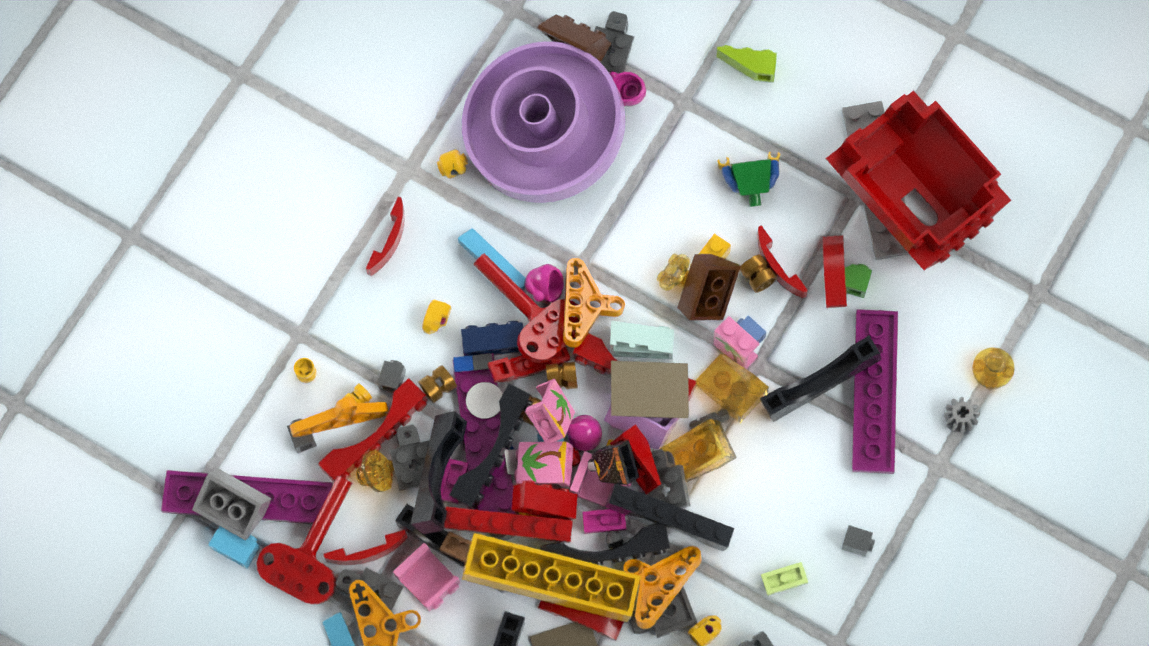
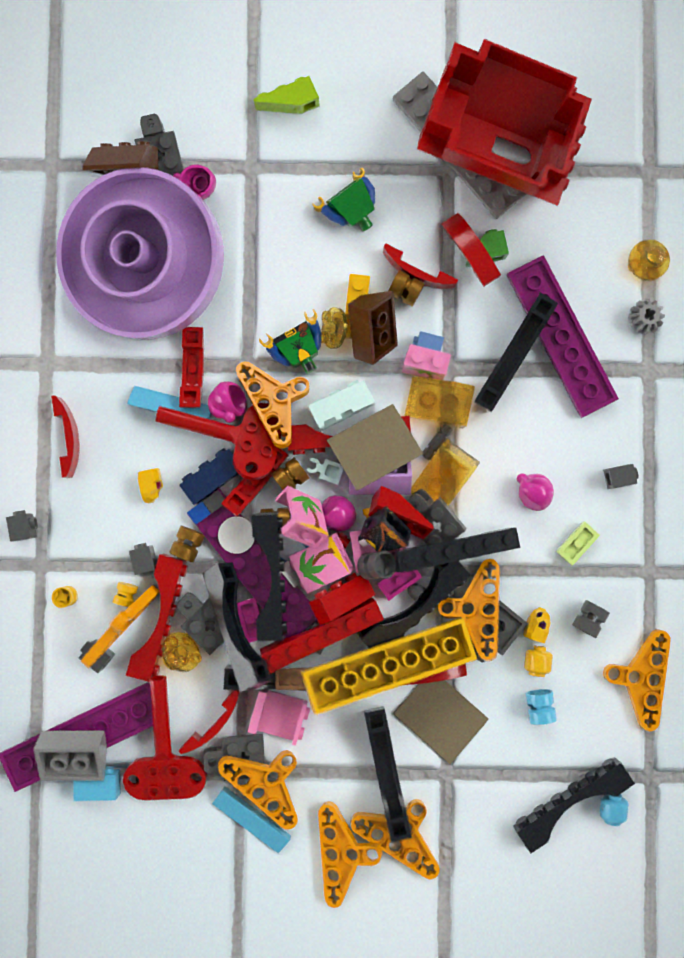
camera: 40 degrees left, 15 degrees up
yellow head [437,149,468,179] -> none
none -> dark grey brick [6,510,38,542]
none -> red slope [179,327,204,408]
none -> torso [259,309,322,374]
none -> light aqua plate [307,458,343,485]
none -> dark grey wheel [357,551,396,580]
none -> dark pink piece [516,473,554,511]

